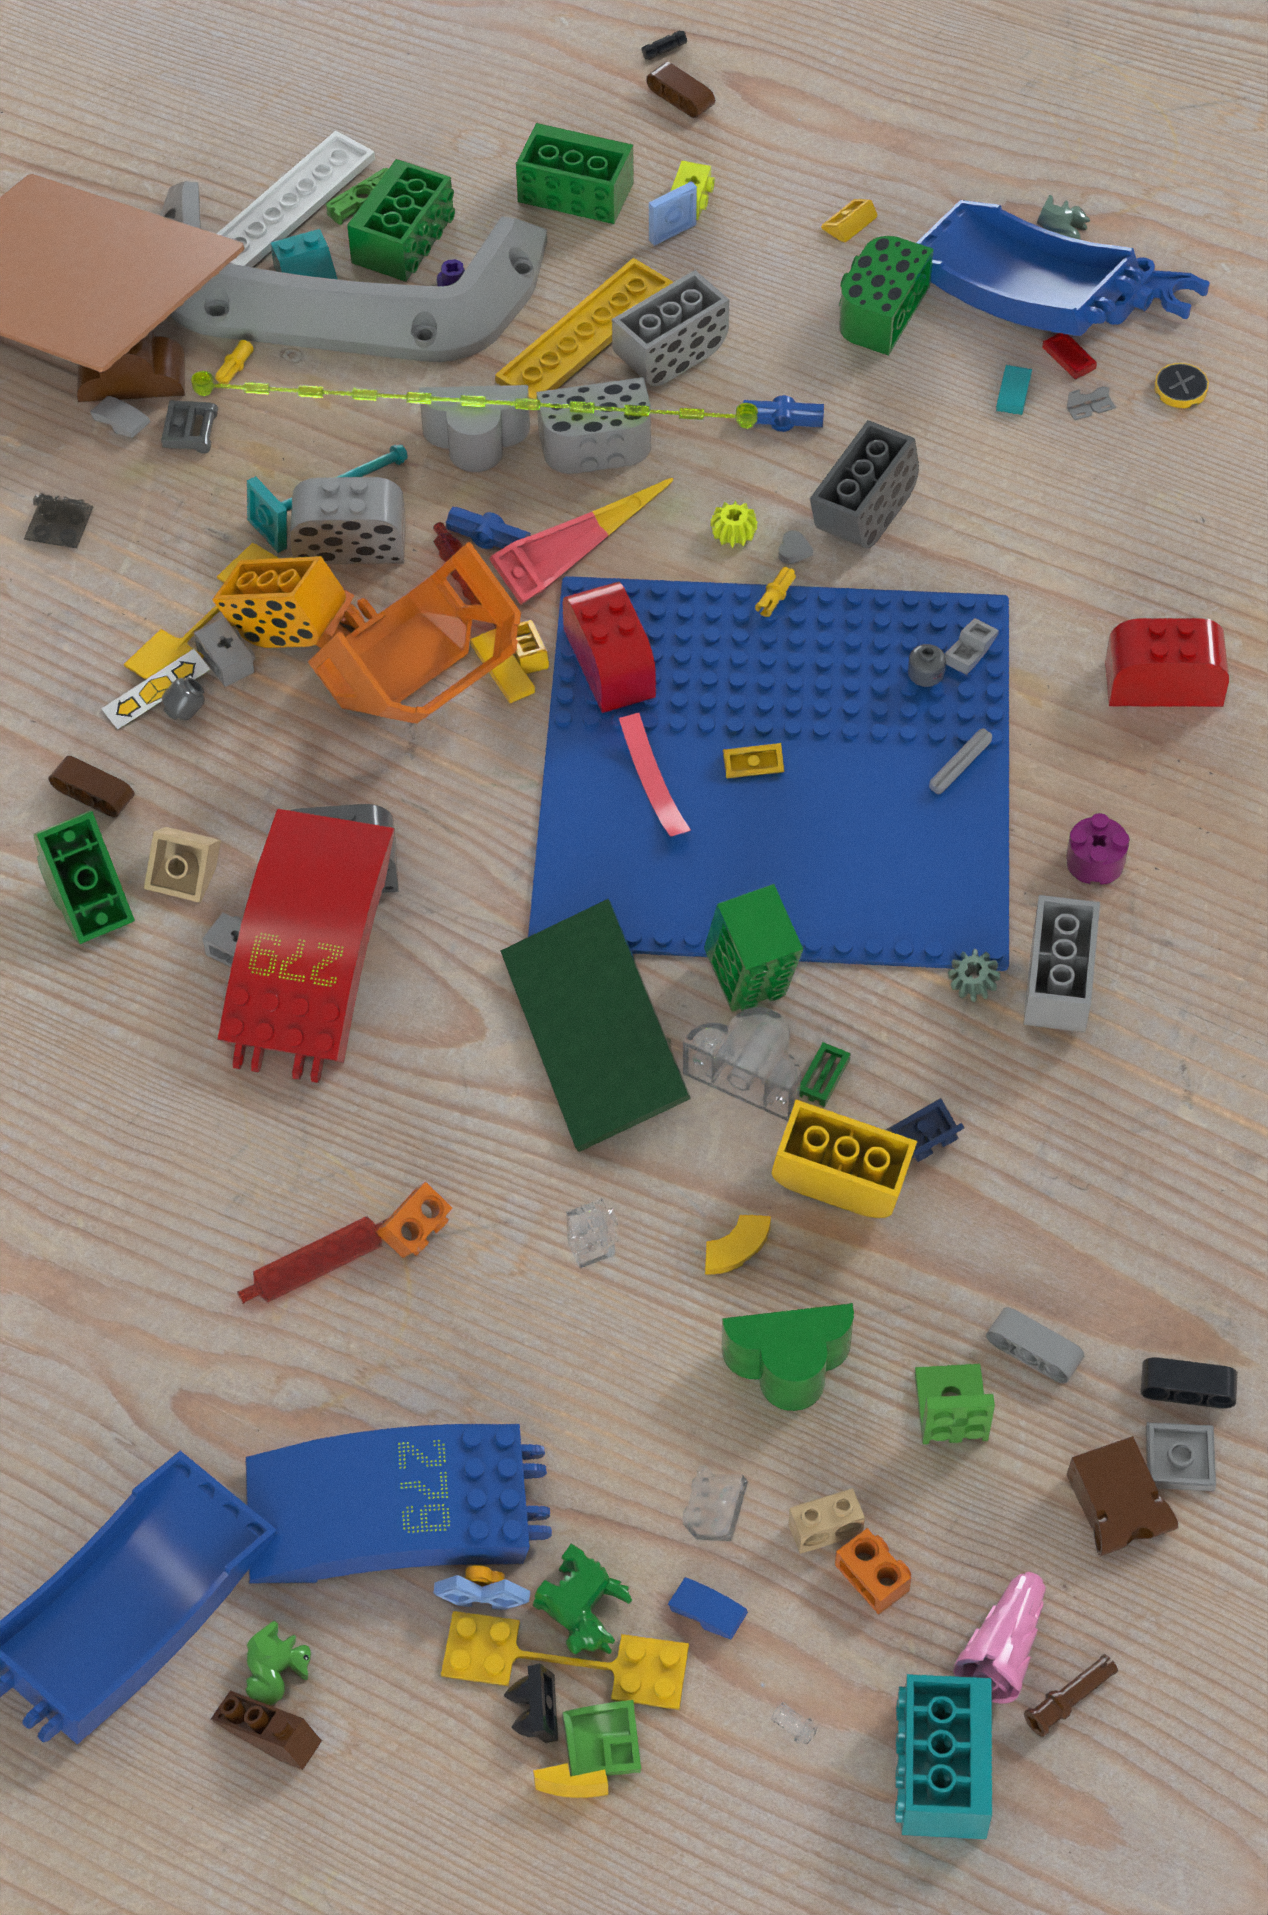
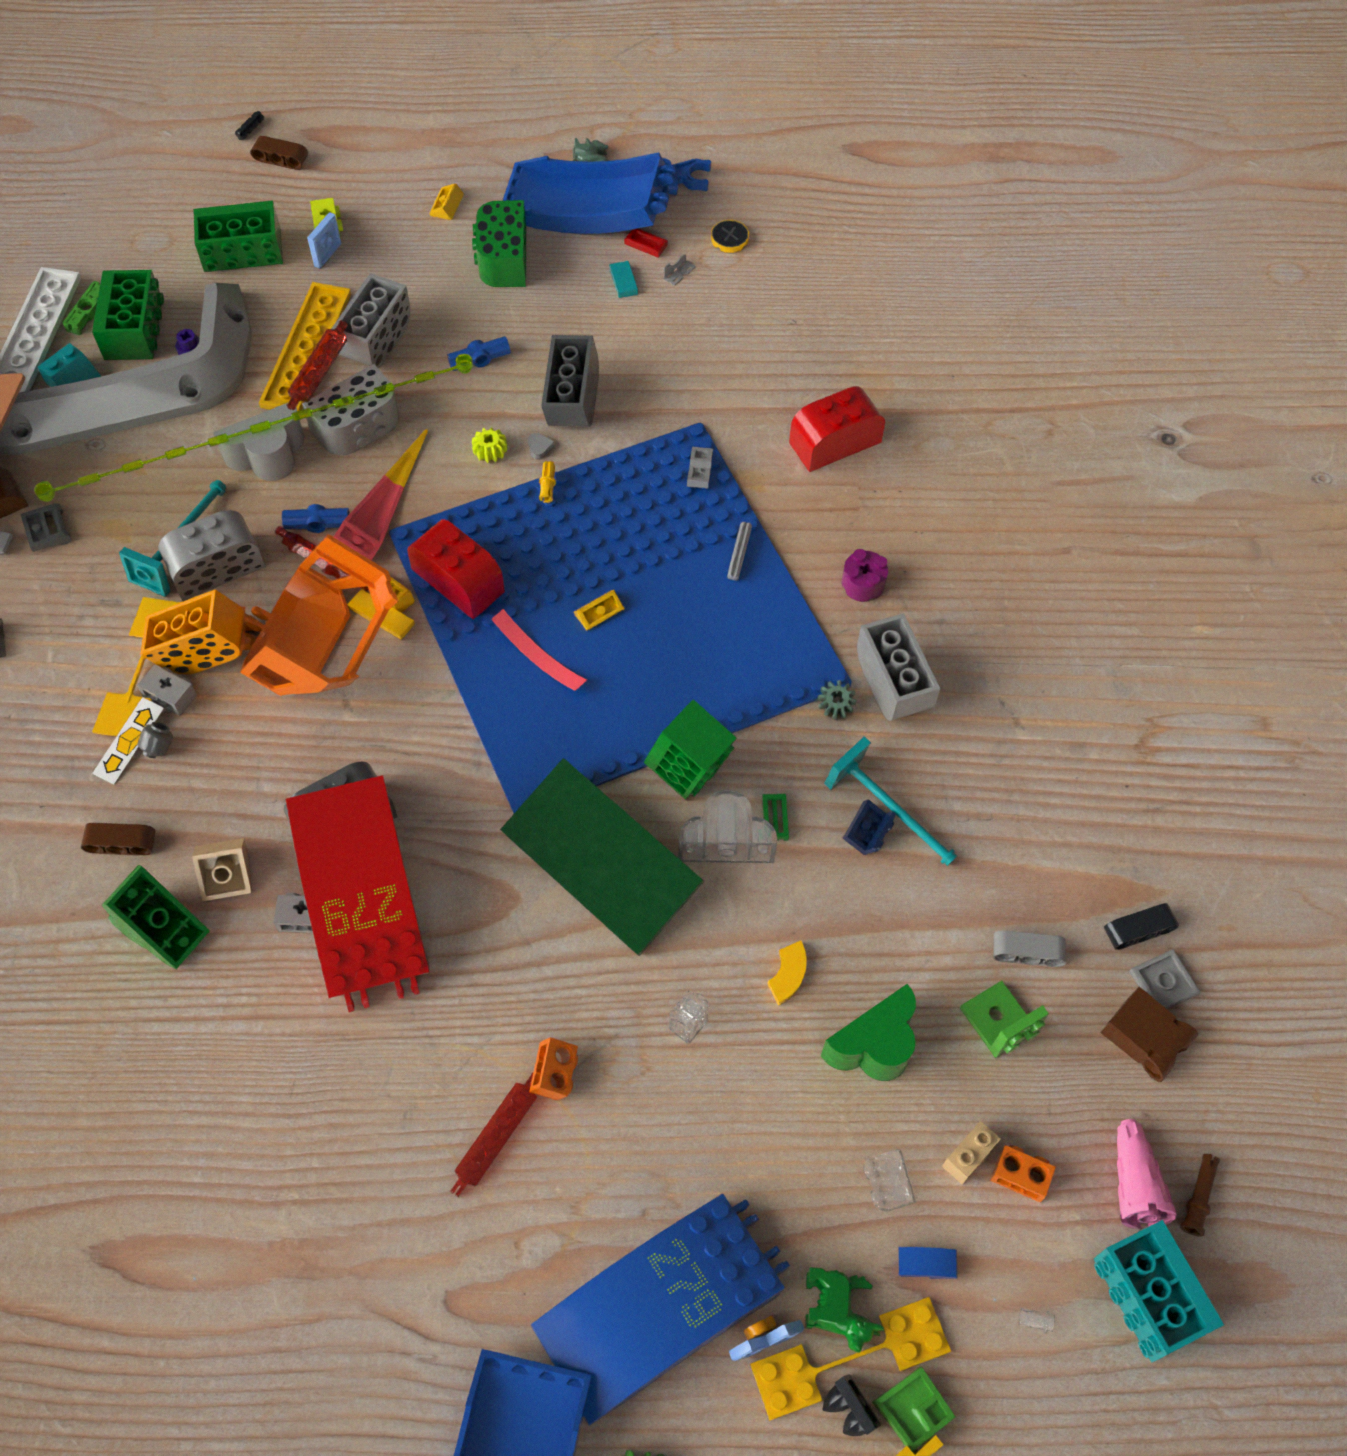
camera: 30 degrees left, 5 degrees up
yellow axle [215,340,254,385] -> none
yellow brick [771,1099,917,1218] -> none
dark grey head [908,644,946,687] -> none
none -> clear red plate [286,320,348,410]
none -> teal tile [824,736,957,866]

